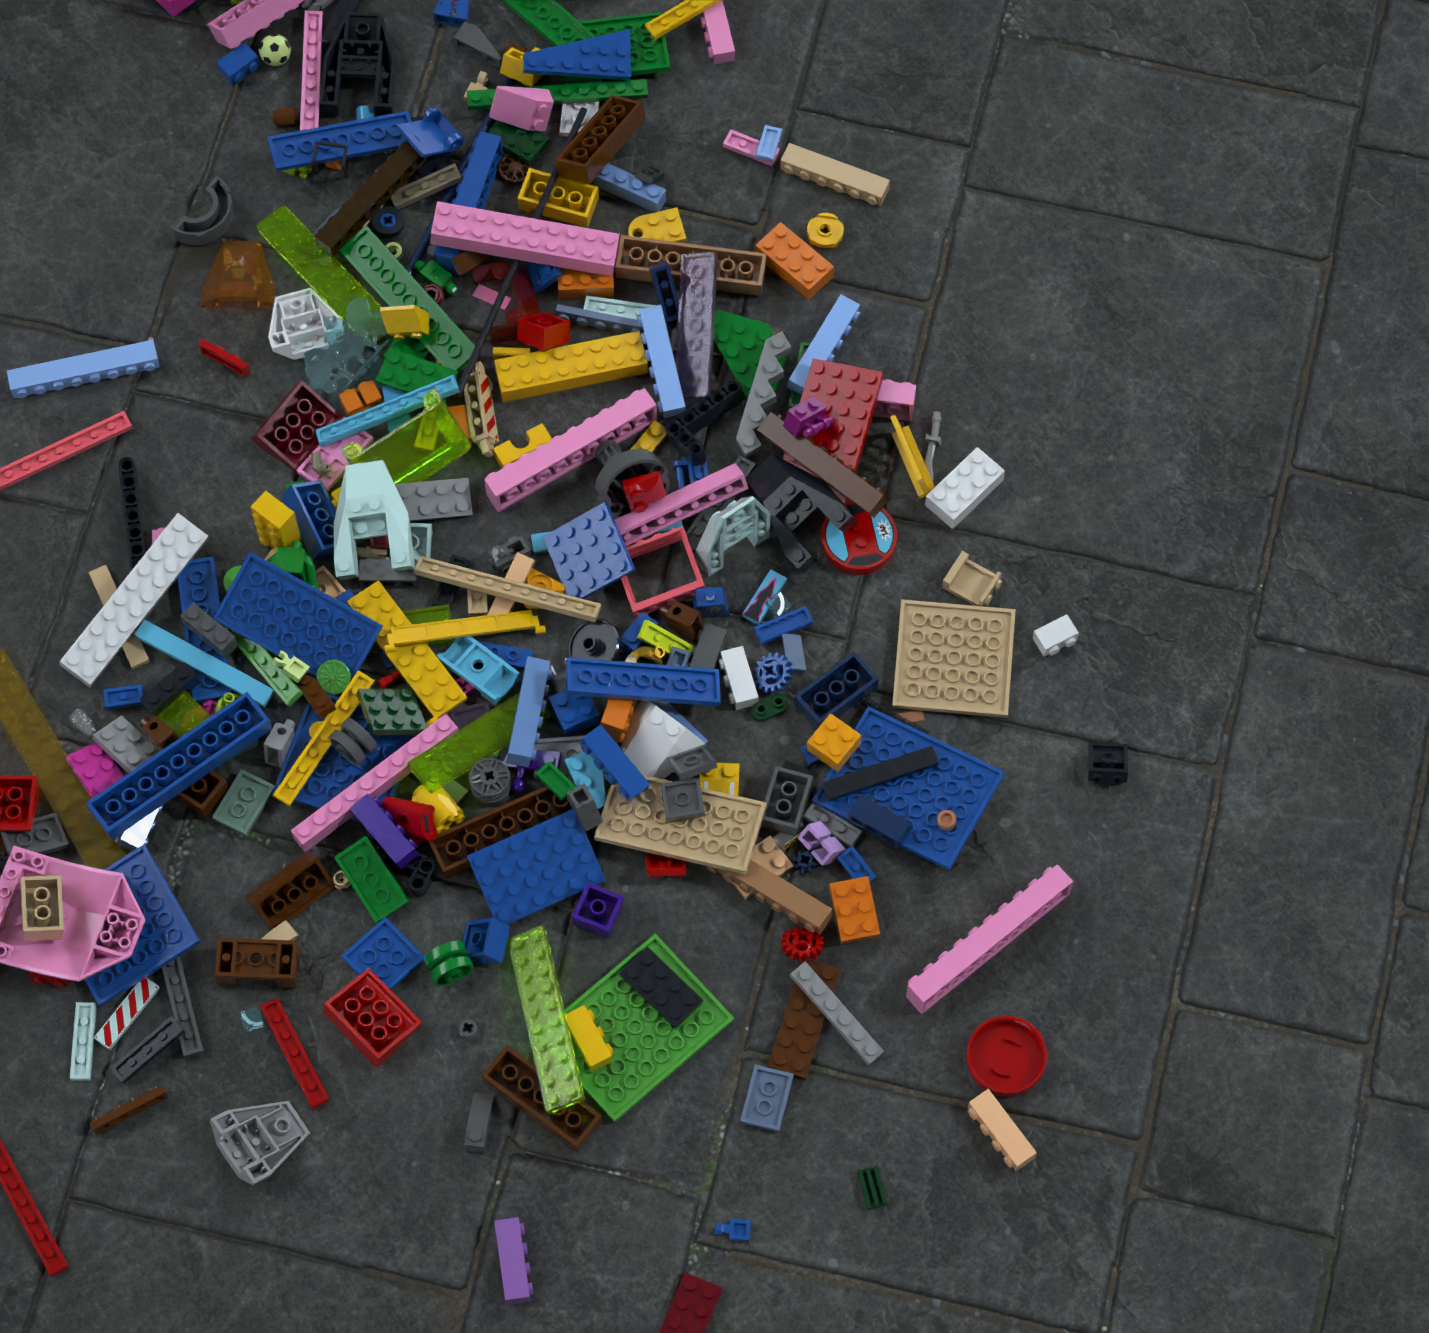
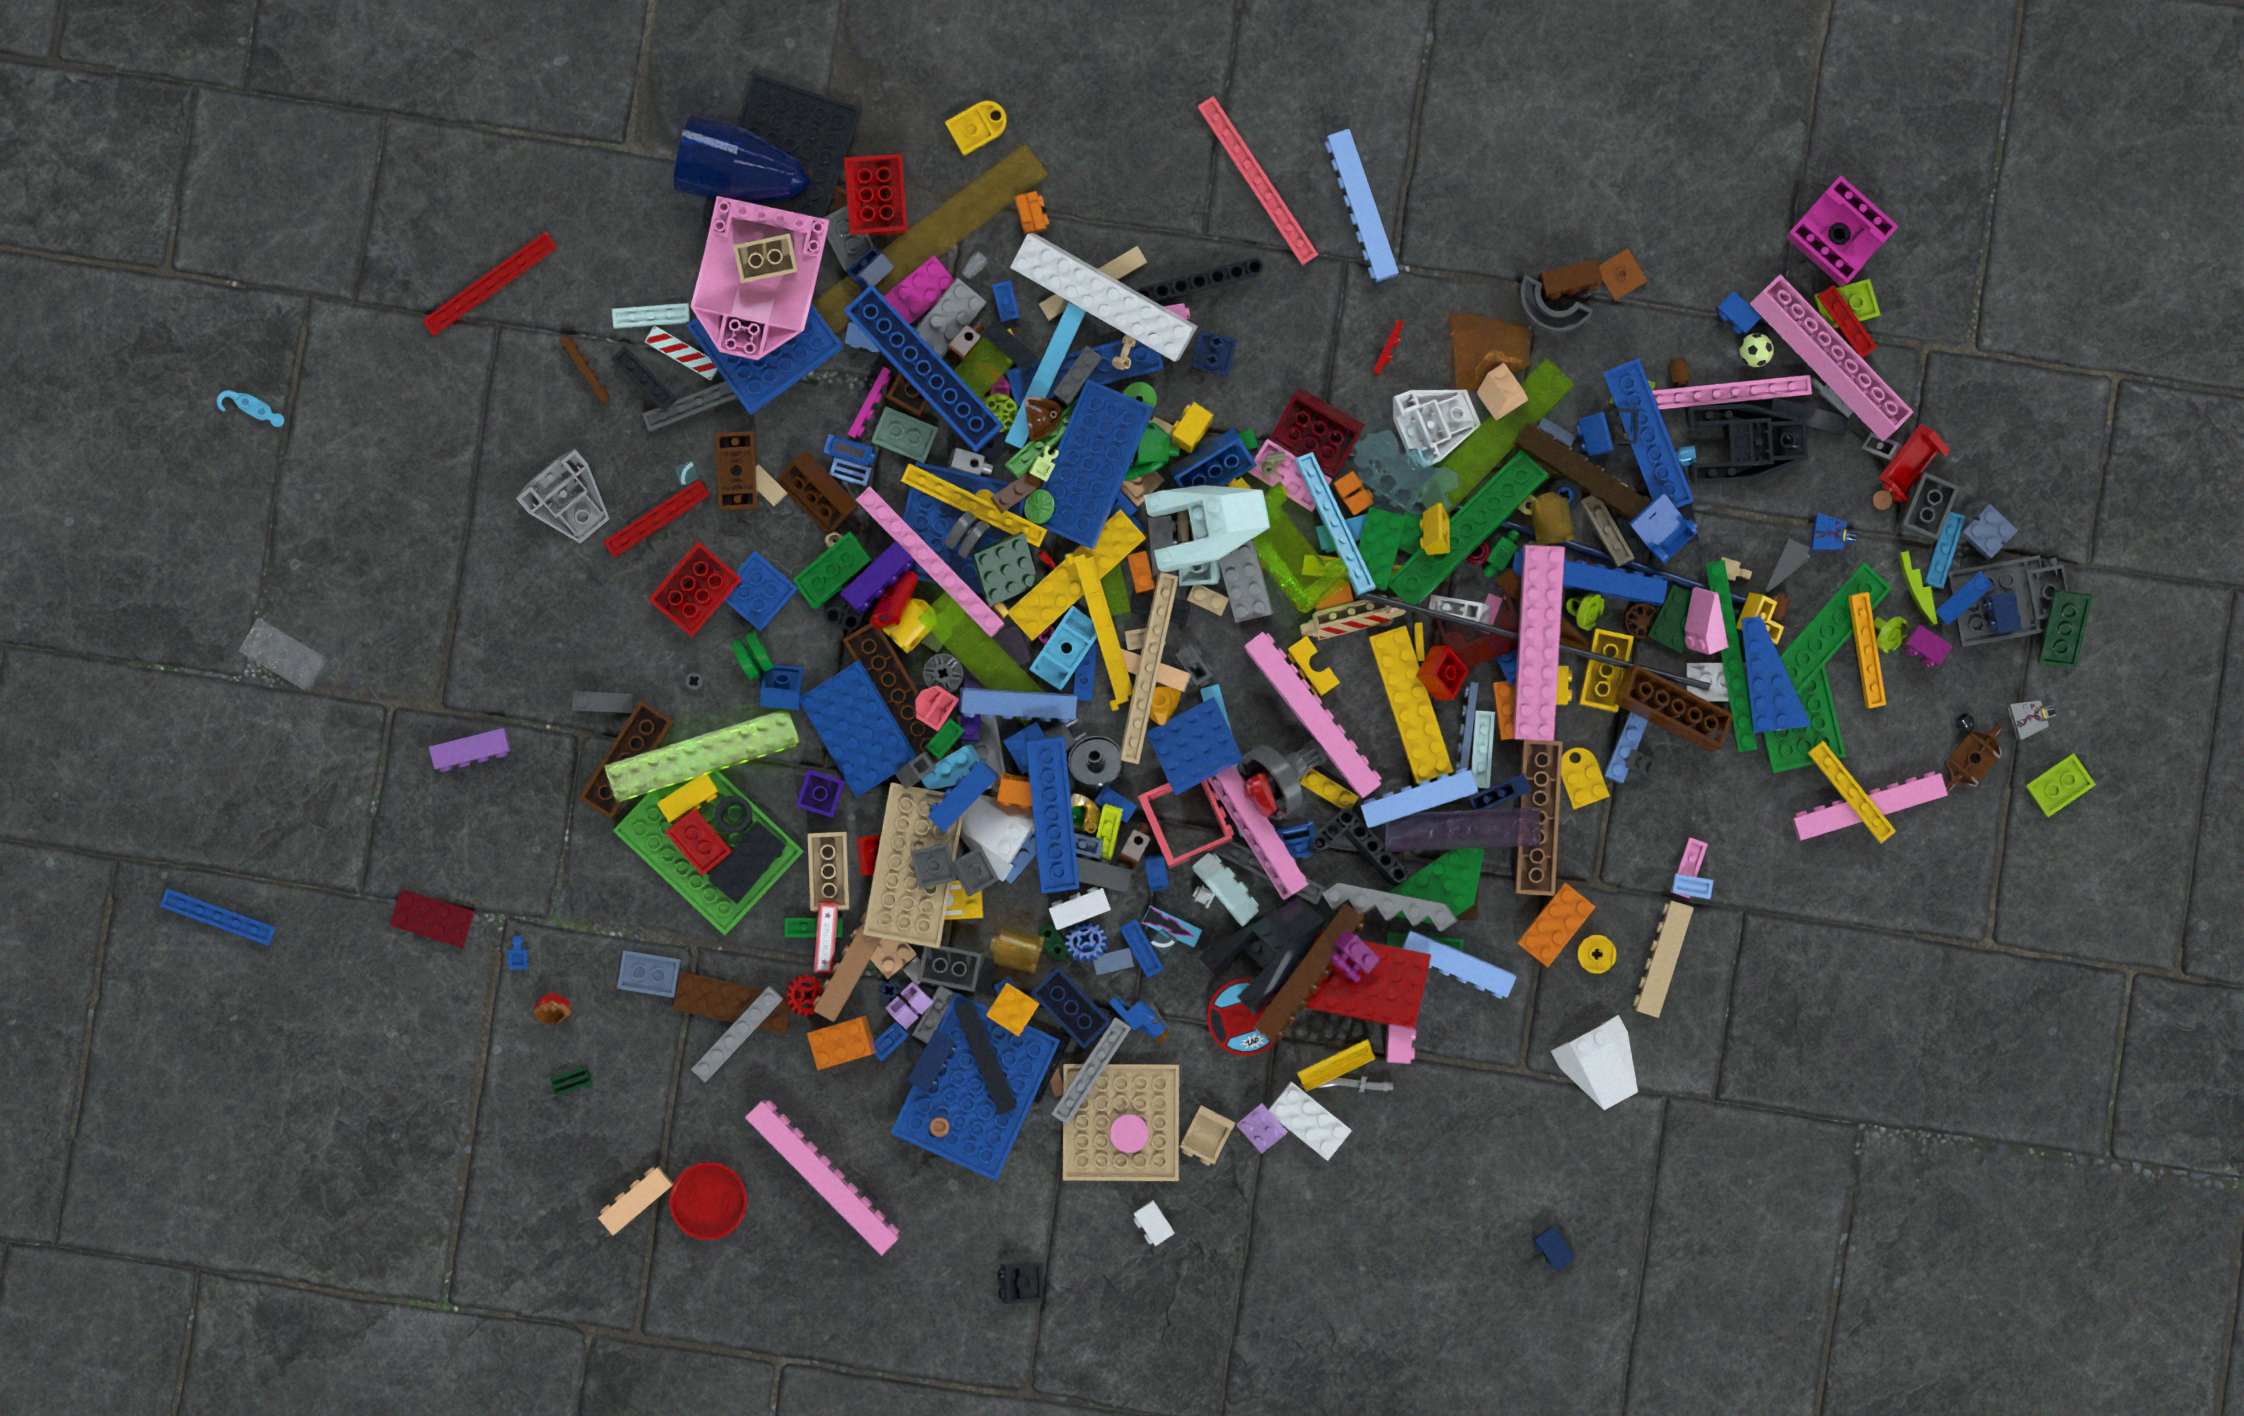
camera: 85 degrees right, 20 degrees up
none -> dark orange hair [533,992,572,1025]
none -> red plate [665,807,732,876]
none -> black tyre [715,795,753,832]
none -> green plate [785,918,843,937]
none -> tan brick [808,832,851,912]
none -> tile [814,900,838,974]
none -> blue window [823,434,876,467]
none -> light blue tile [830,457,871,487]
none -> dark blue brick [846,245,894,291]
none -> dark pink plate [848,367,892,440]
none -> coral slope [915,685,959,731]
none -> clear yellow cylinder [989,926,1044,974]
none -> orange brick [1015,191,1049,236]
none -> reddish brown hat [1024,396,1063,441]
none -> light grey plate [1052,1017,1131,1125]
none -> blue plate [1109,997,1171,1045]
none -> bright pink tile [1110,1114,1148,1153]
none -> tan bar [1112,334,1136,370]
none -> orange brick [1127,551,1155,594]
none -> tan plate [1187,585,1229,616]
none -> dark blue plate [1191,330,1237,377]
none -> white brick [1193,885,1215,908]
none -> lavender plate [1236,1103,1287,1154]
none -> white slope [1428,595,1492,624]
none -> light nougat slope [1477,363,1528,421]
none -> clear yellow cylinder [1530,492,1575,546]
none -> dark blue brick [1533,1225,1576,1272]
none -> reddish brown brick [1538,259,1603,302]
none -> white wedge [1551,1015,1638,1110]
none -> lime tile [1566,592,1604,631]
none -> blue slope [1575,412,1613,458]
none -> dark orange plate [1599,249,1648,301]

